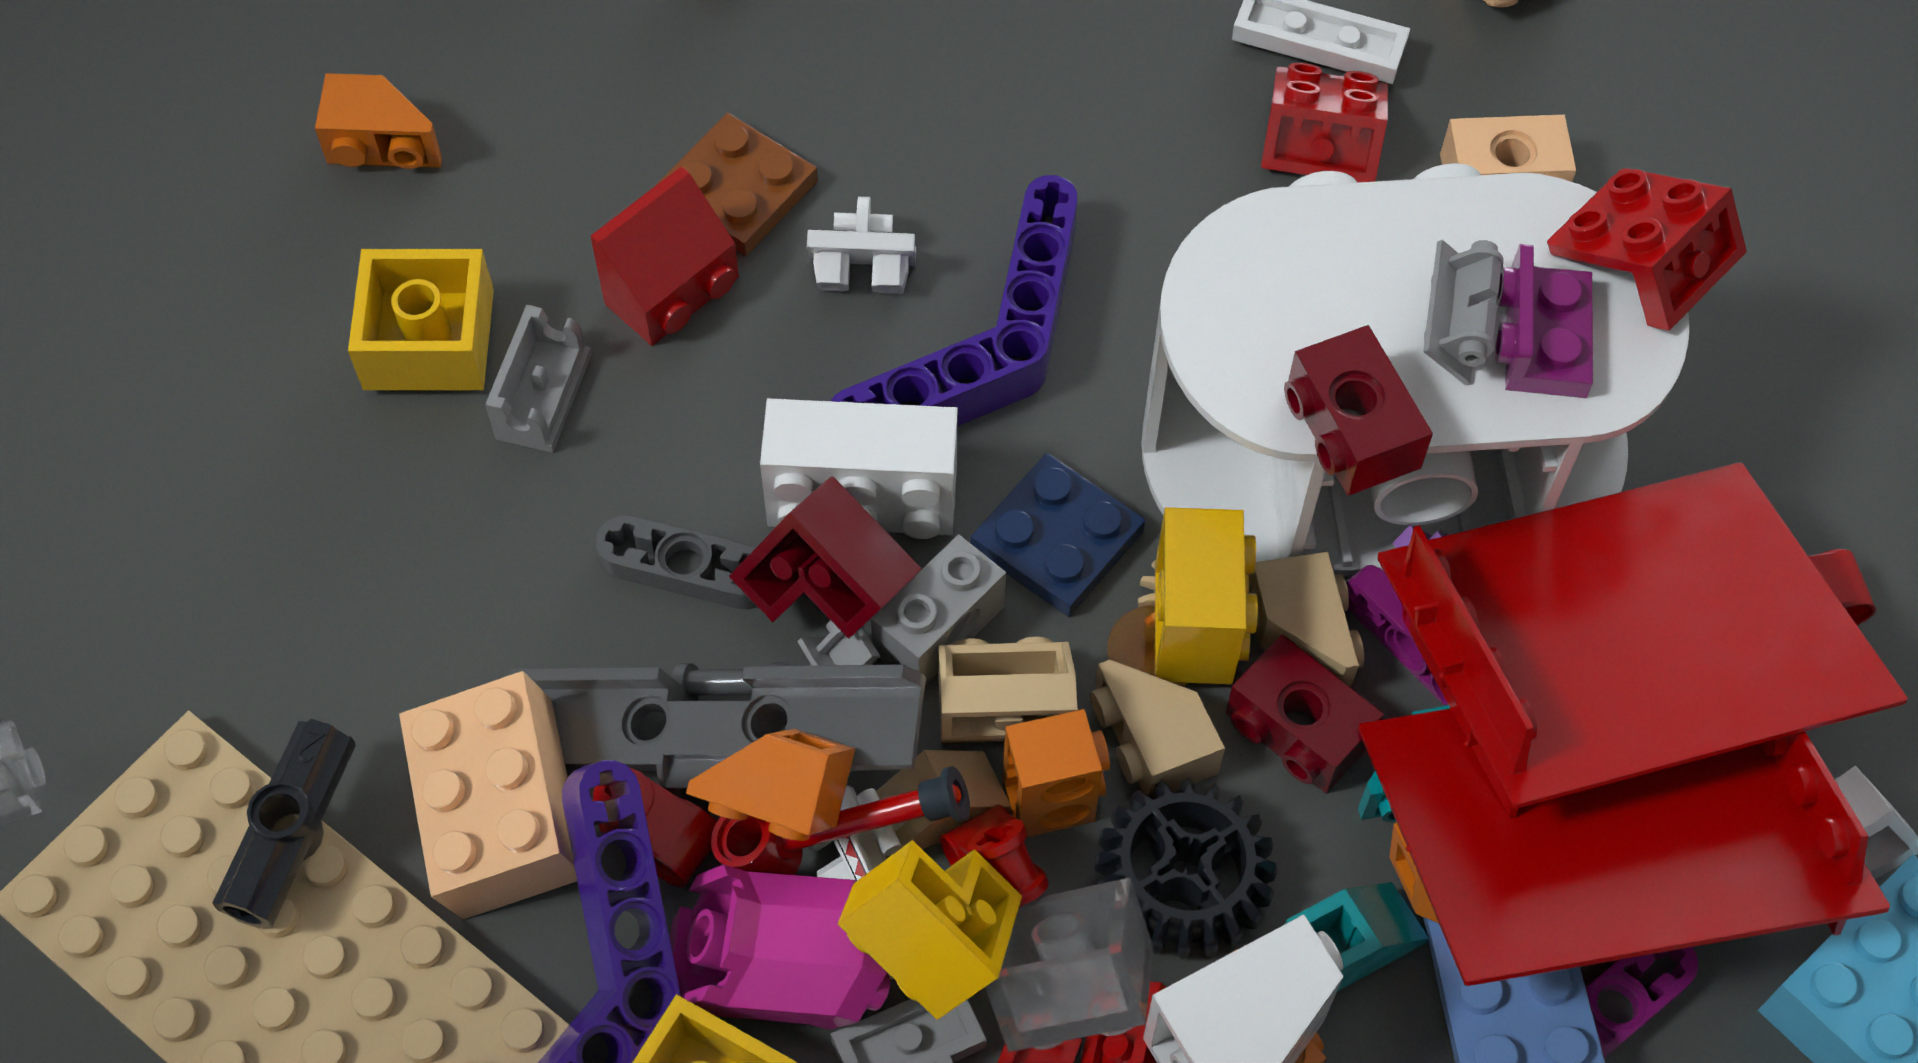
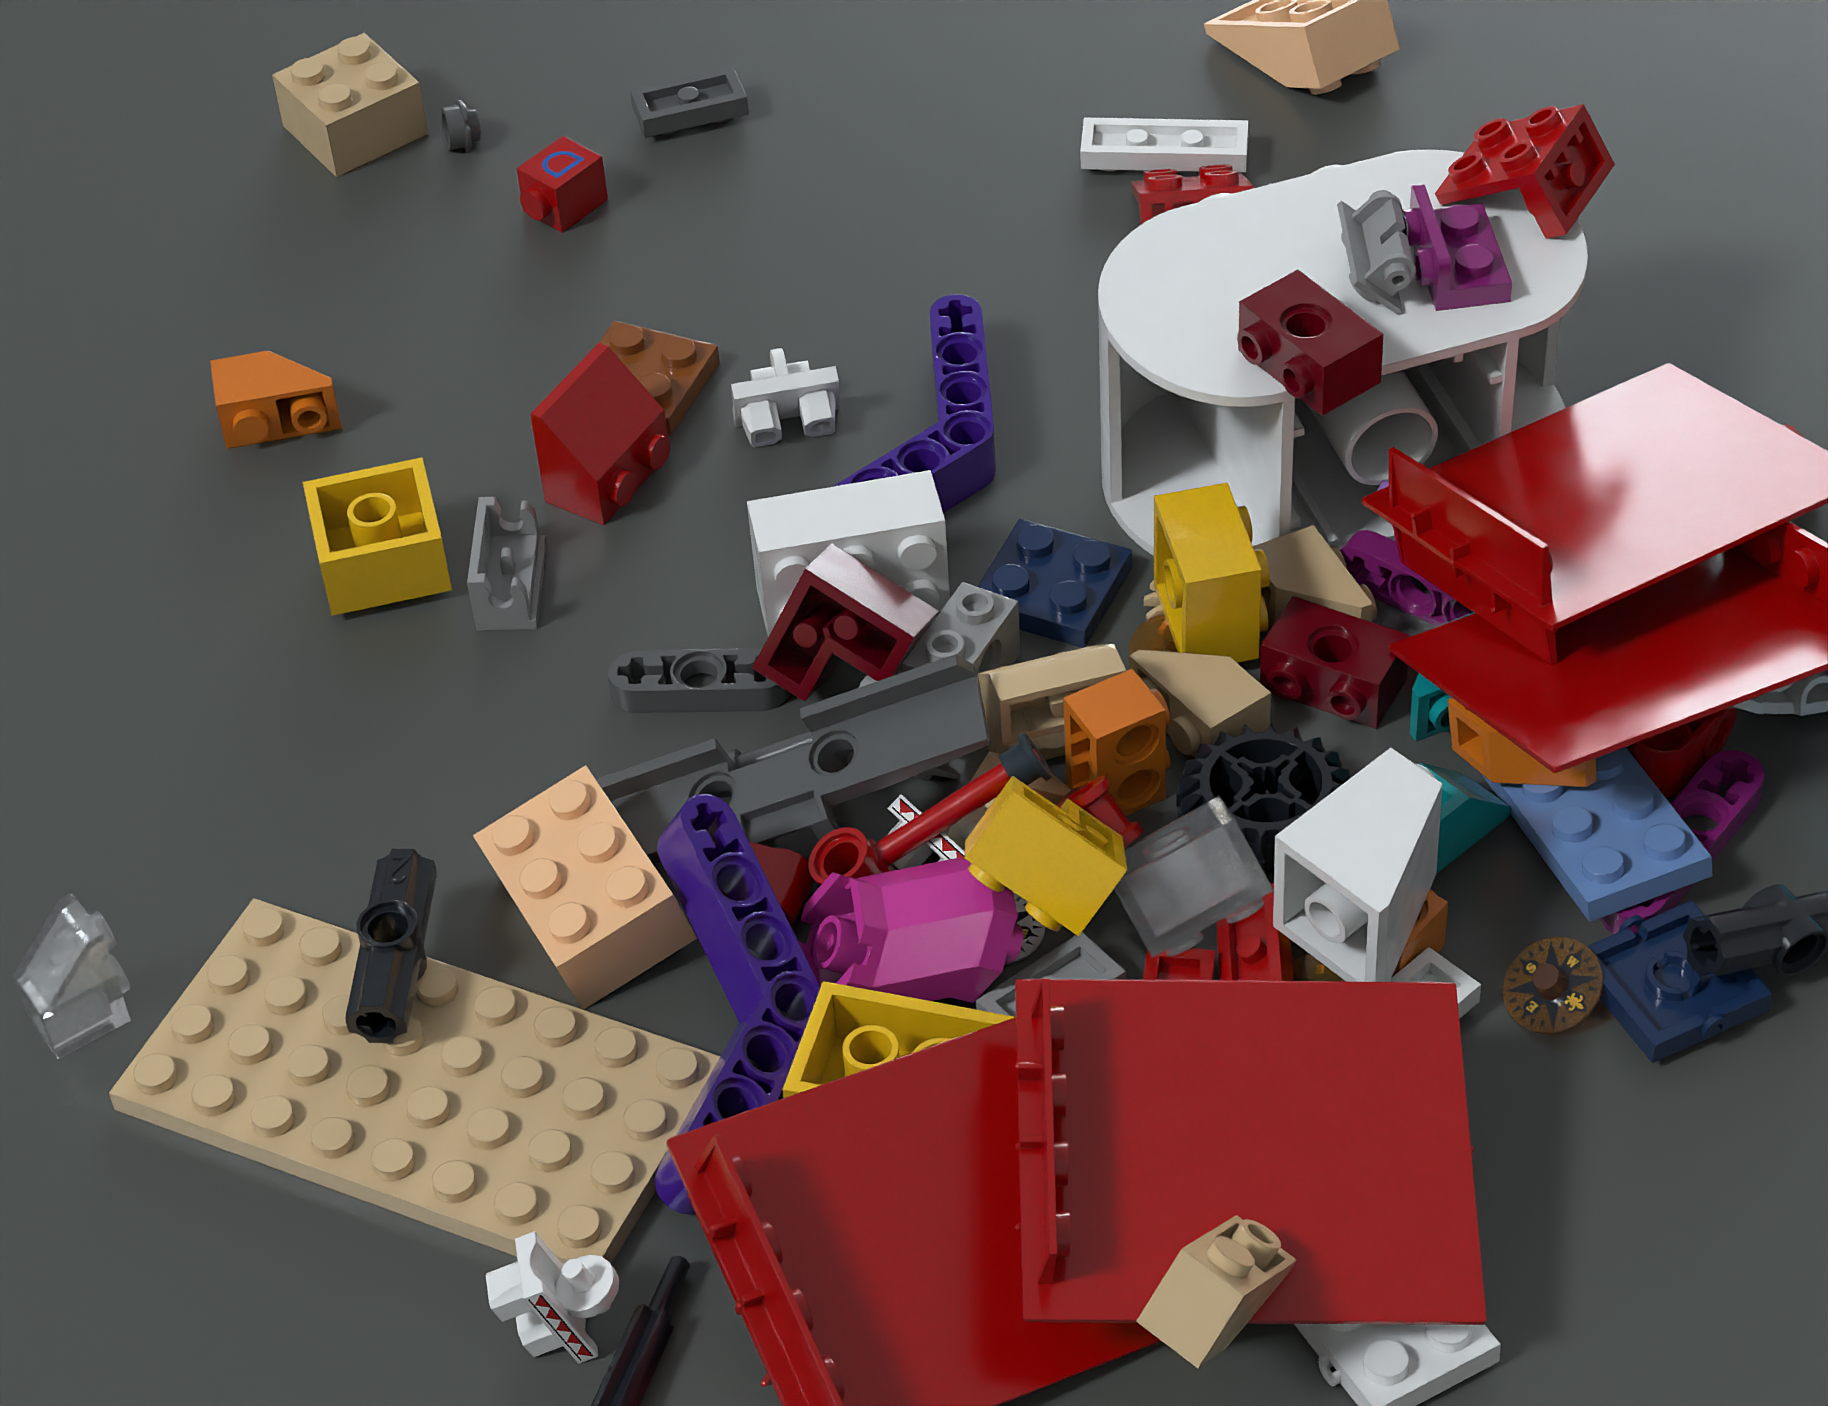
camera: 10 degrees left, 15 degrees down
orange slope [686,728,856,841] -> none

